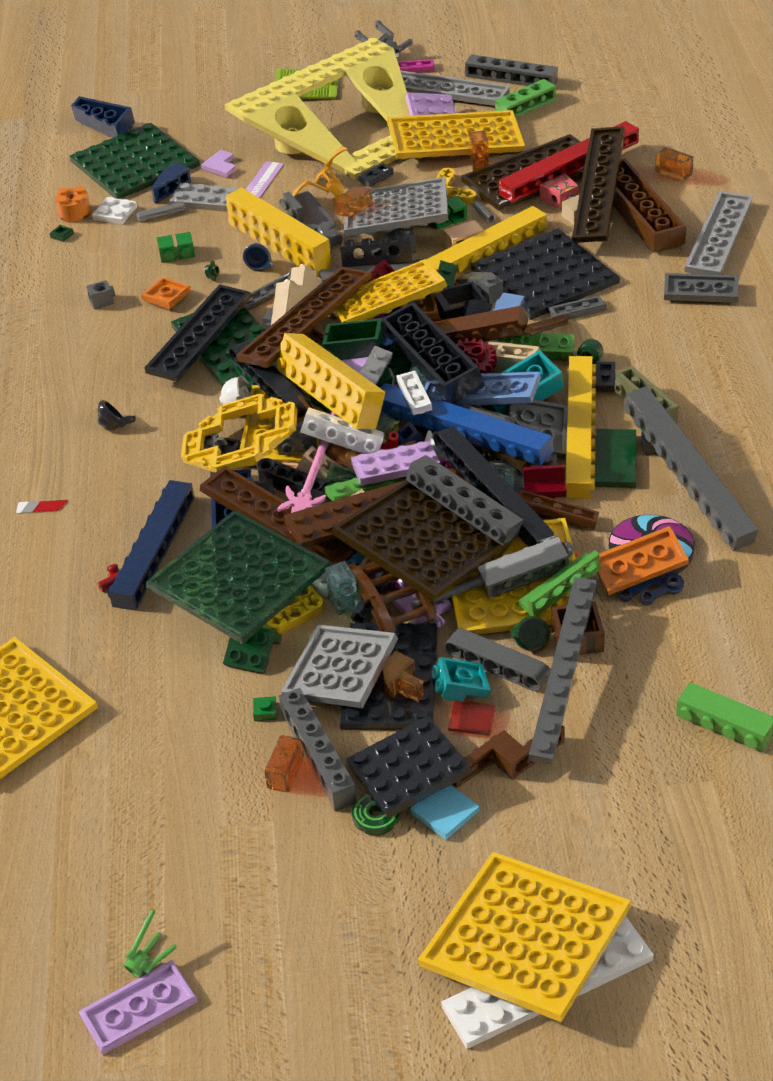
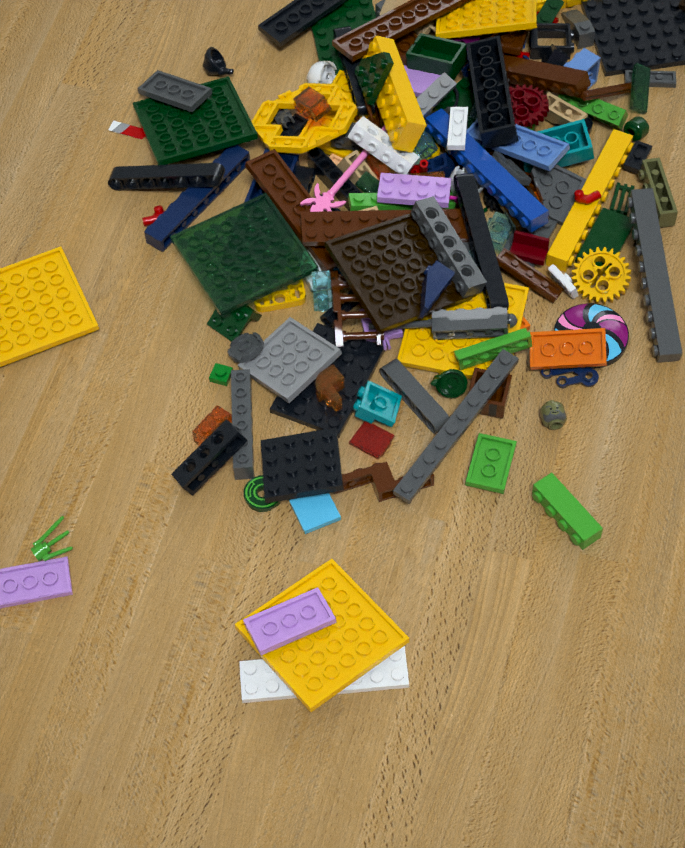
camera: 20 degrees right, 15 degrees up
none -> black beam [108,163,225,190]
none -> dark green plate [132,76,258,165]
none -> dark grey plate [137,70,212,112]
none -> black brick [171,419,248,496]
none -> dark grey tile [227,332,264,363]
none -> lavender plate [243,587,336,655]
none -> clear orange brick [293,86,332,122]
none -> dark green plate [355,52,394,106]
none -> dark blue slope [419,261,455,319]
none -> bright green plate [465,433,517,494]
none -> olive head [540,400,567,430]
none -> white plate [548,264,579,299]
none -> yellow gear [571,247,631,305]
none -> red arm [574,189,601,204]
none -> dark green tile [610,182,635,216]
none -> clear green tile [630,63,651,115]

